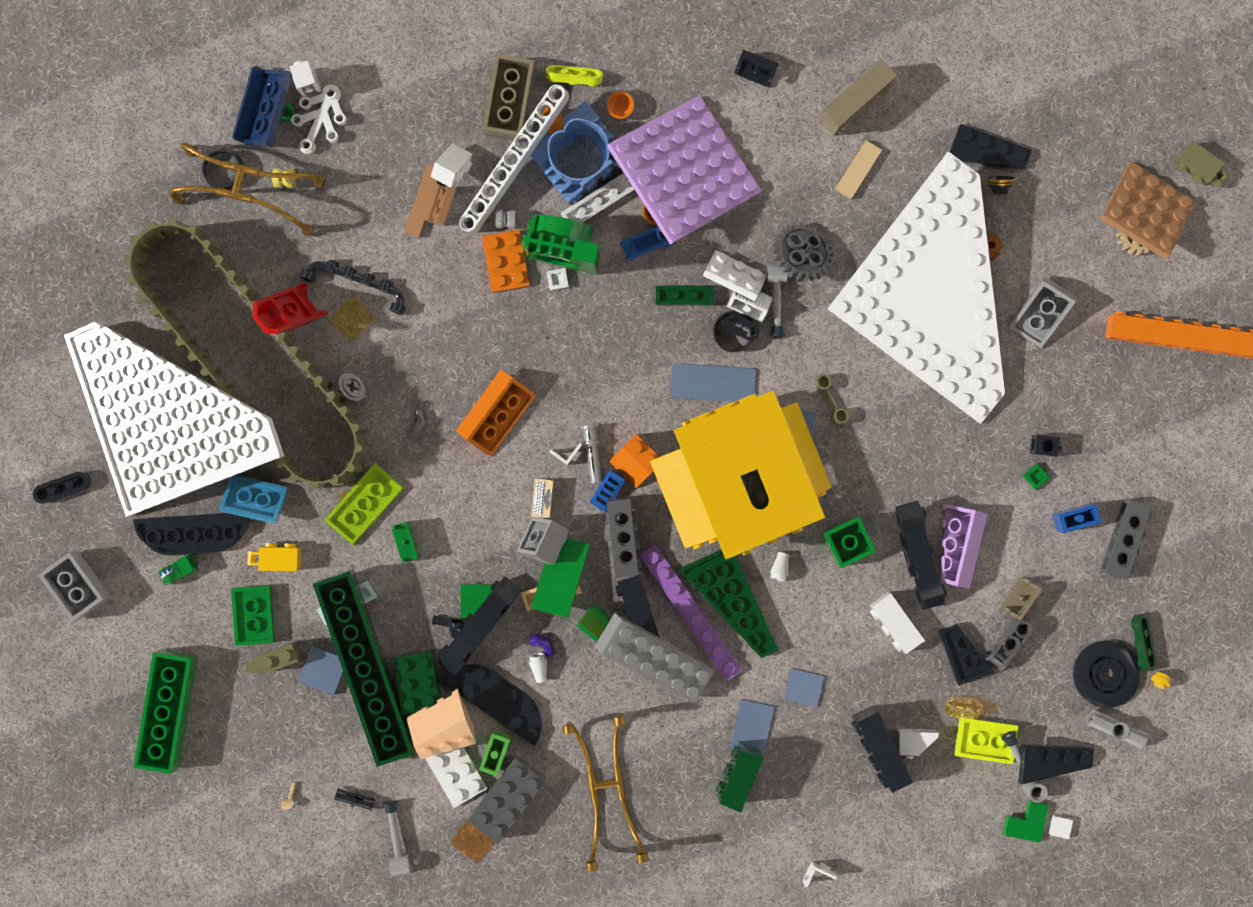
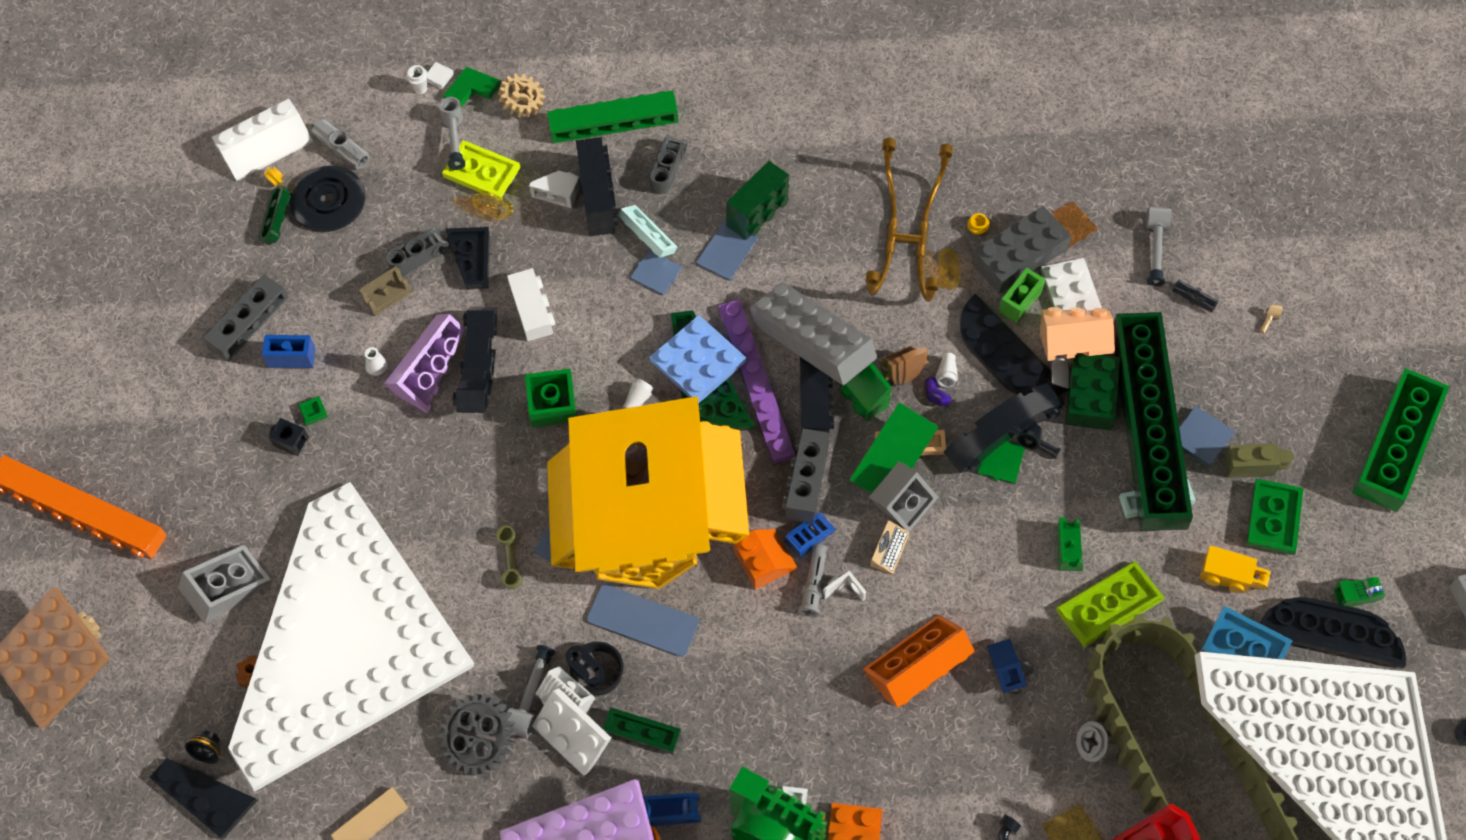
camera: 165 degrees left, 25 degrees down
white bracket [802,862,837,887] -> none
black wing [1018,744,1094,784] -> none
none -> white slope [212,99,313,181]
none -> white cone [365,347,388,376]
none -> white cone [407,65,428,94]
none -> tan gear [498,73,545,118]
none -> green brick [547,90,679,144]
none -> light aqua plate [618,205,677,258]
none -> light blue plate [649,315,747,404]
none -> dark grey piece [650,135,688,195]
none -> medium nougat hair [879,346,929,386]
none -> clear yellow beam [937,248,960,290]
none -> yellow plate [967,213,990,235]
none -> dark blue slope [987,639,1027,693]
none -> white sticker [1052,356,1069,388]

